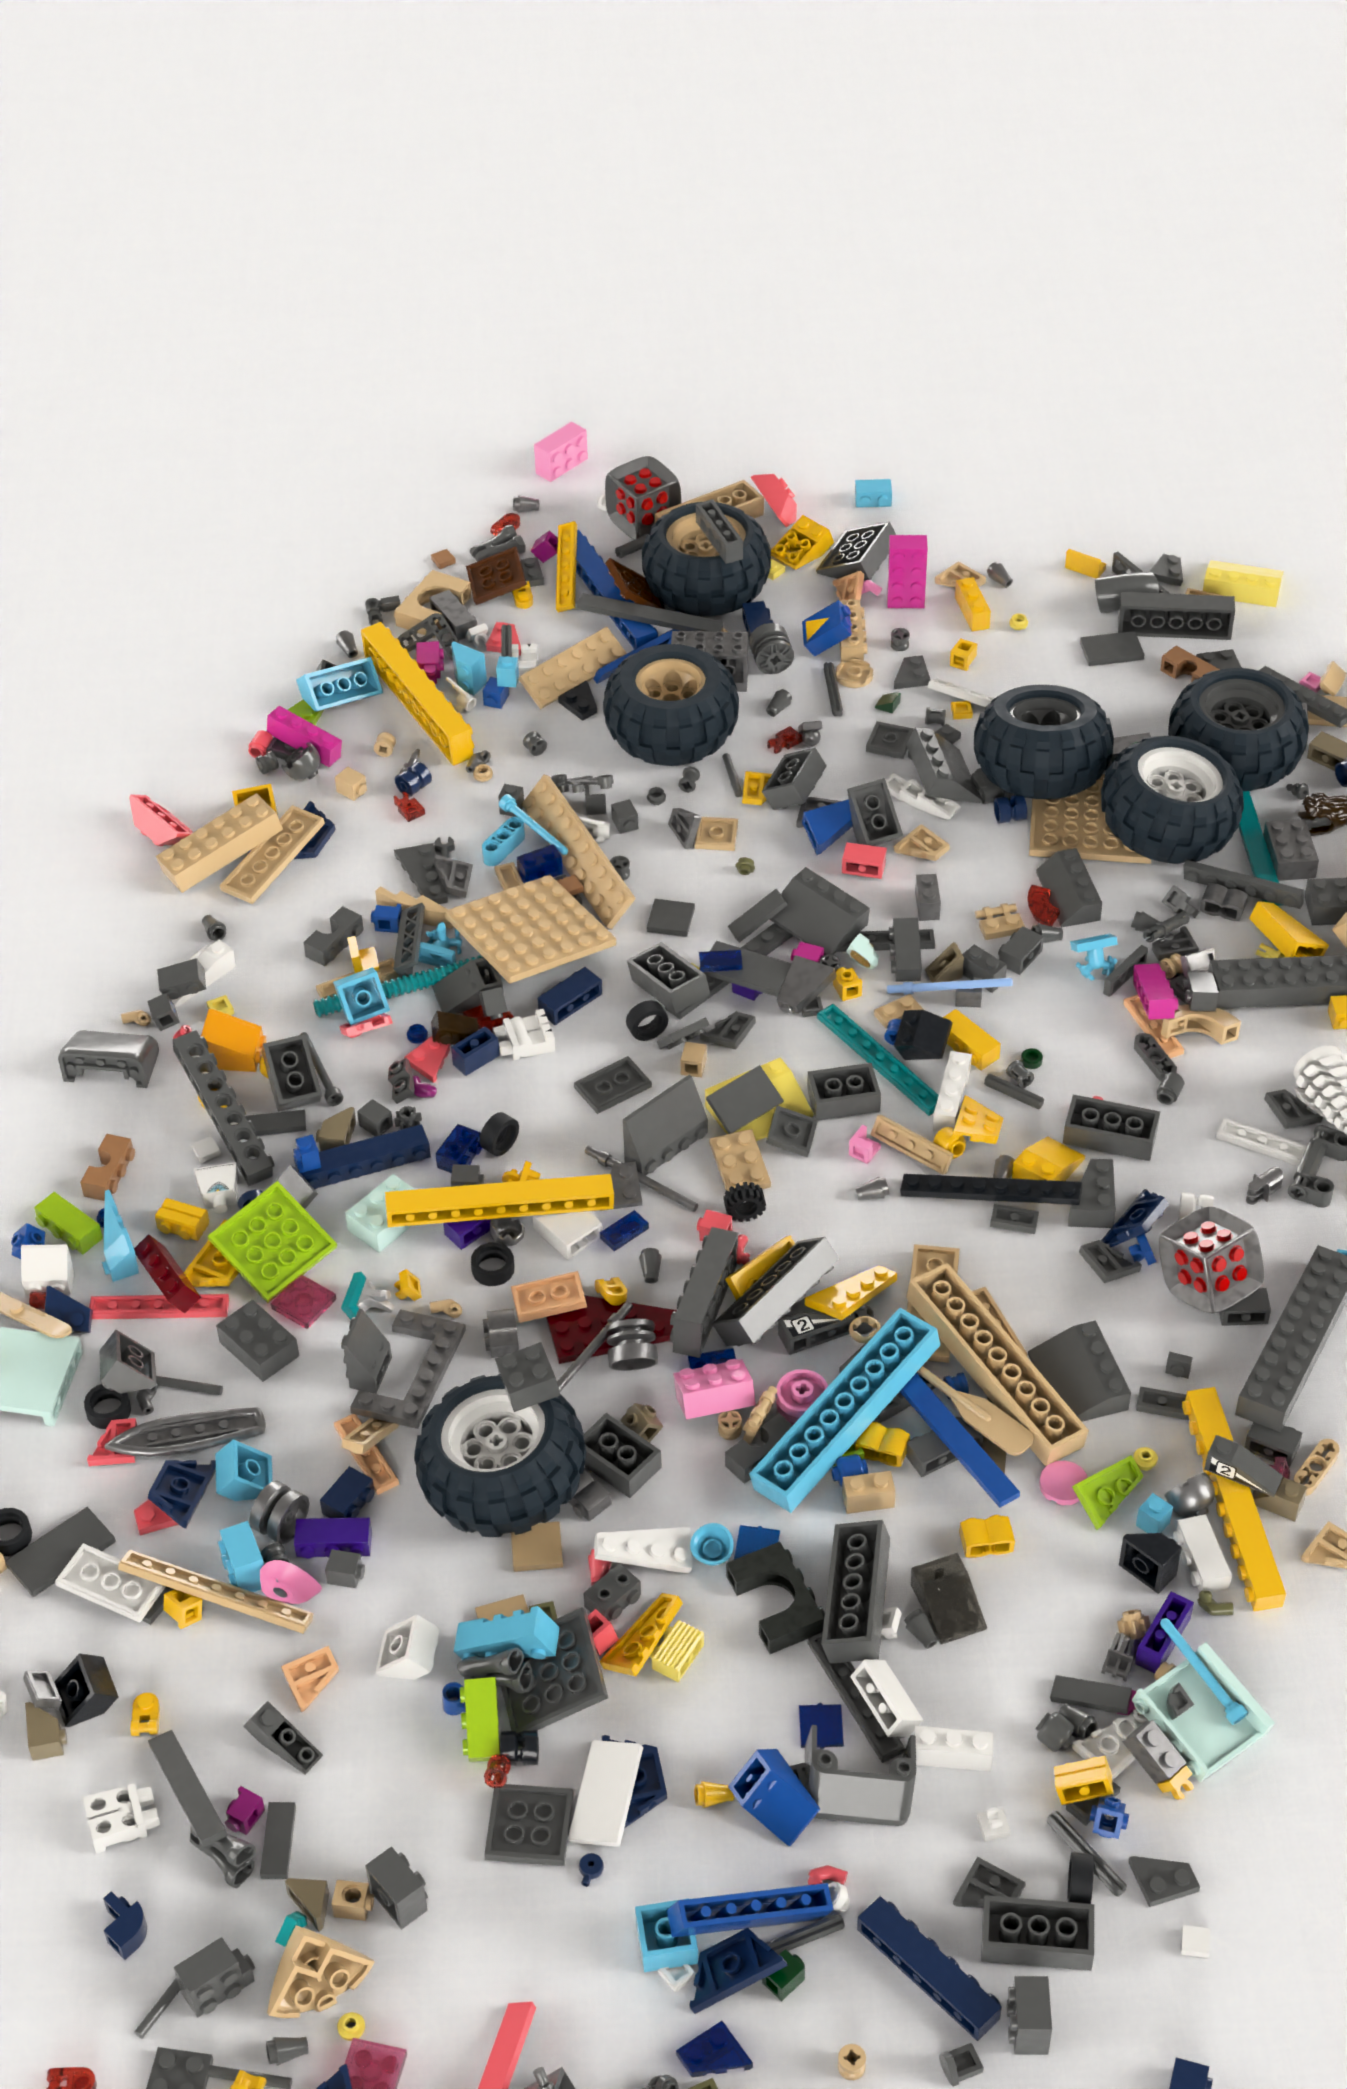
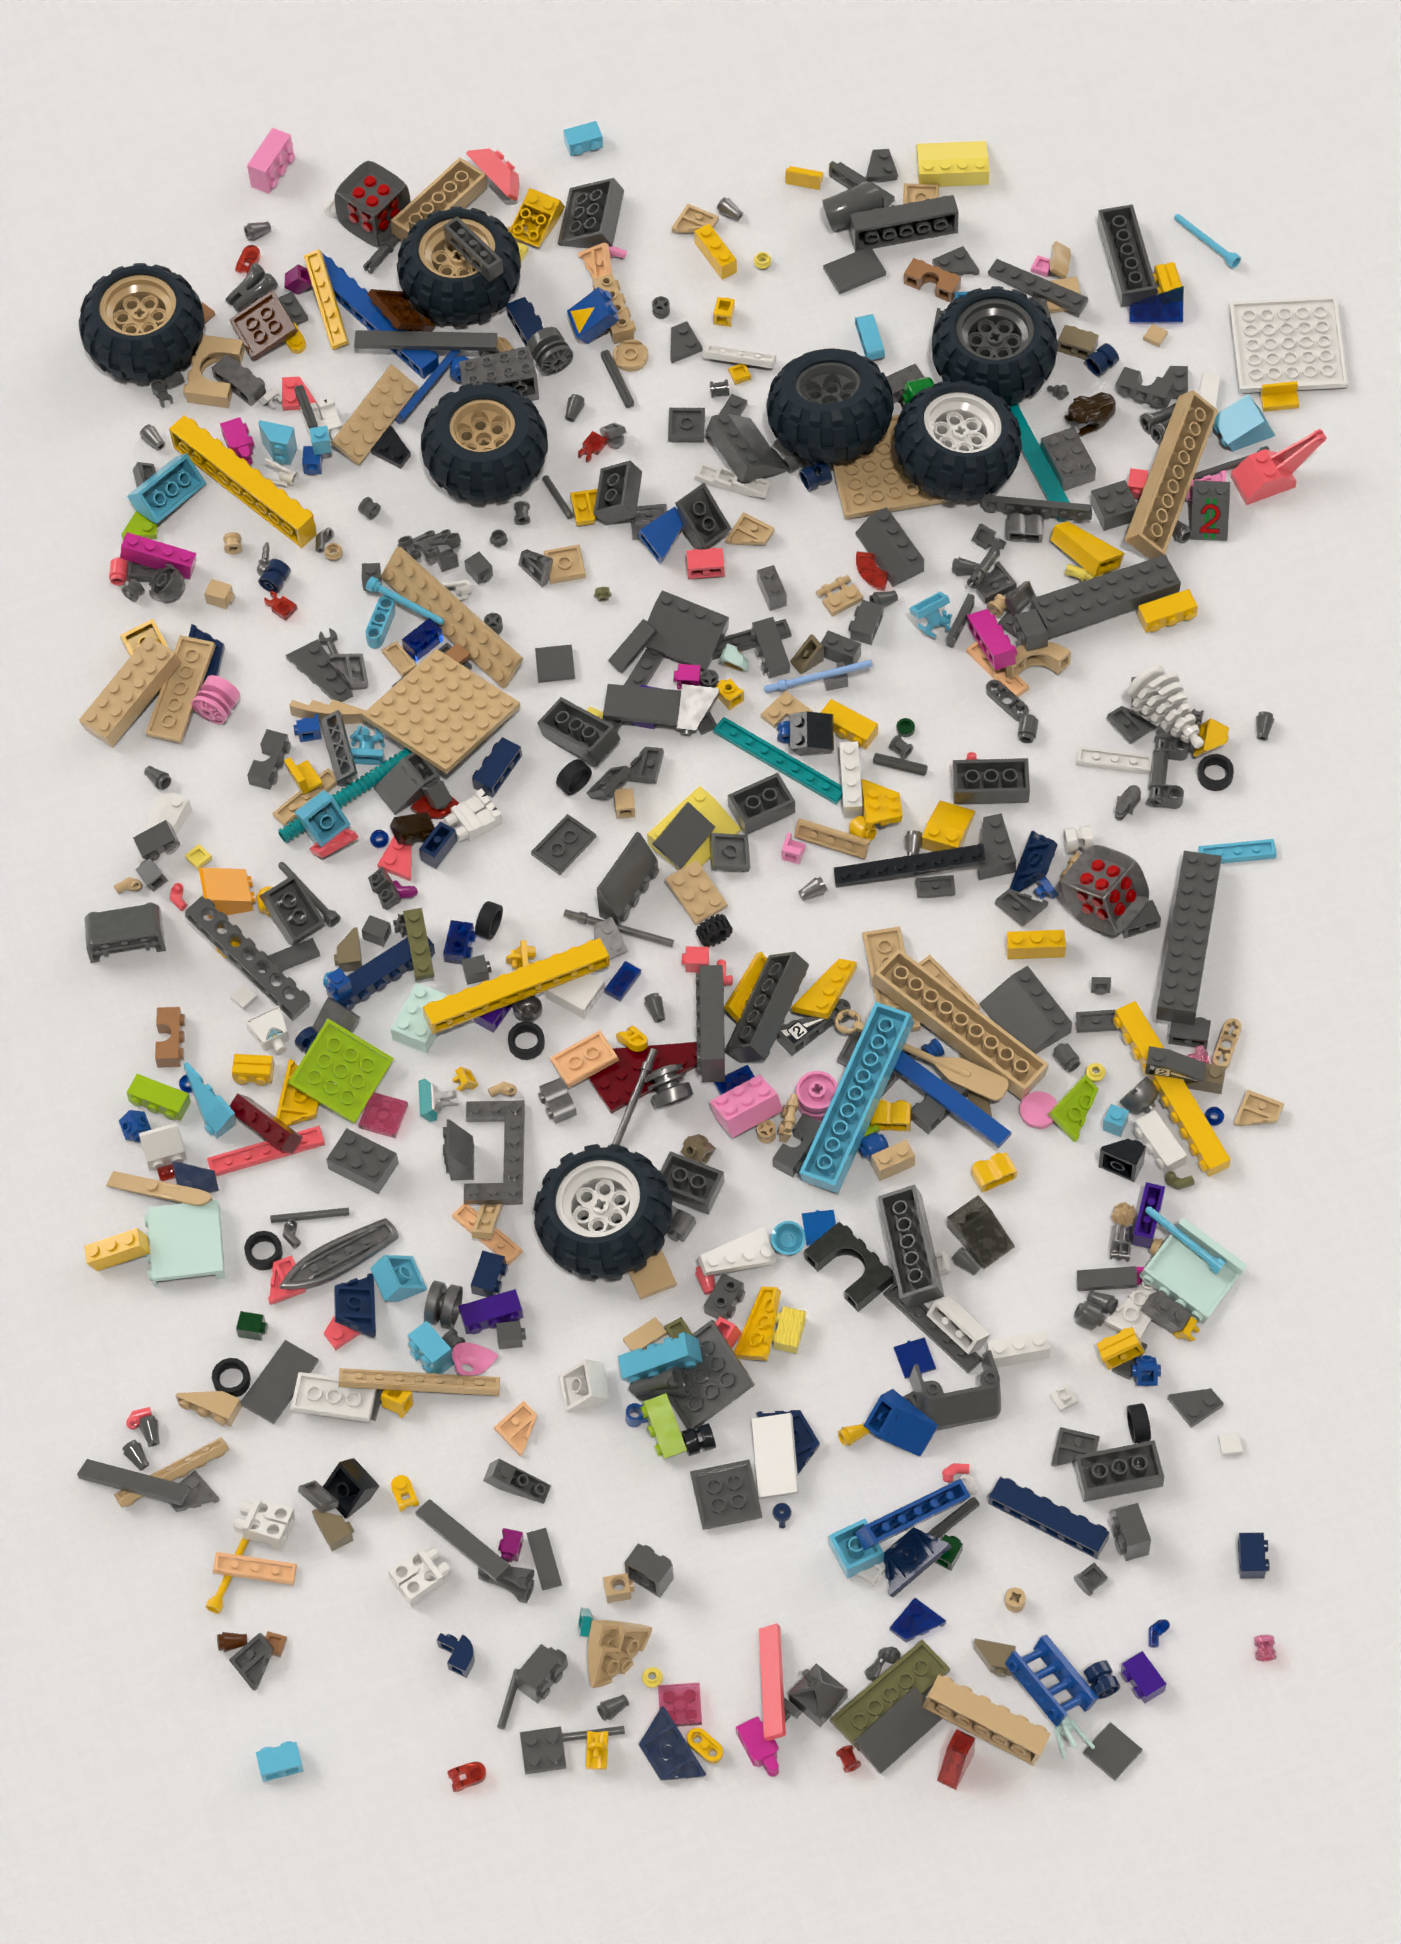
camera: 15 degrees left, 15 degrees up
dark grey slope [99,1330,157,1394] -> none
wedge [129,795,193,846] -> none
dark tan slope [285,1878,329,1932] -> none
dark grey beam [398,613,460,661] -> none
clear red bush [484,1754,511,1788] -> none
dark grey brick [495,1342,560,1412] -> none
clear blue tile [699,950,743,972] -> none
dark green slope [875,692,901,714] -> none
dark pink brick [887,535,928,608] -> none
dark grey axle [1047,1811,1127,1897] -> none
dark grey tile [1167,1683,1194,1720] -> none
none -> black wheel [78,263,205,383]
none -> bright pink wheel [191,675,241,724]
none -> dark green brick [236,1311,268,1341]
none -> olive plate [403,908,435,980]
none -> medium azure beam [855,314,885,360]
none -> yellow brick [1006,930,1066,959]
none -> dark grey brick [1053,1043,1081,1072]
none -> clear blue plate [1205,1107,1224,1126]

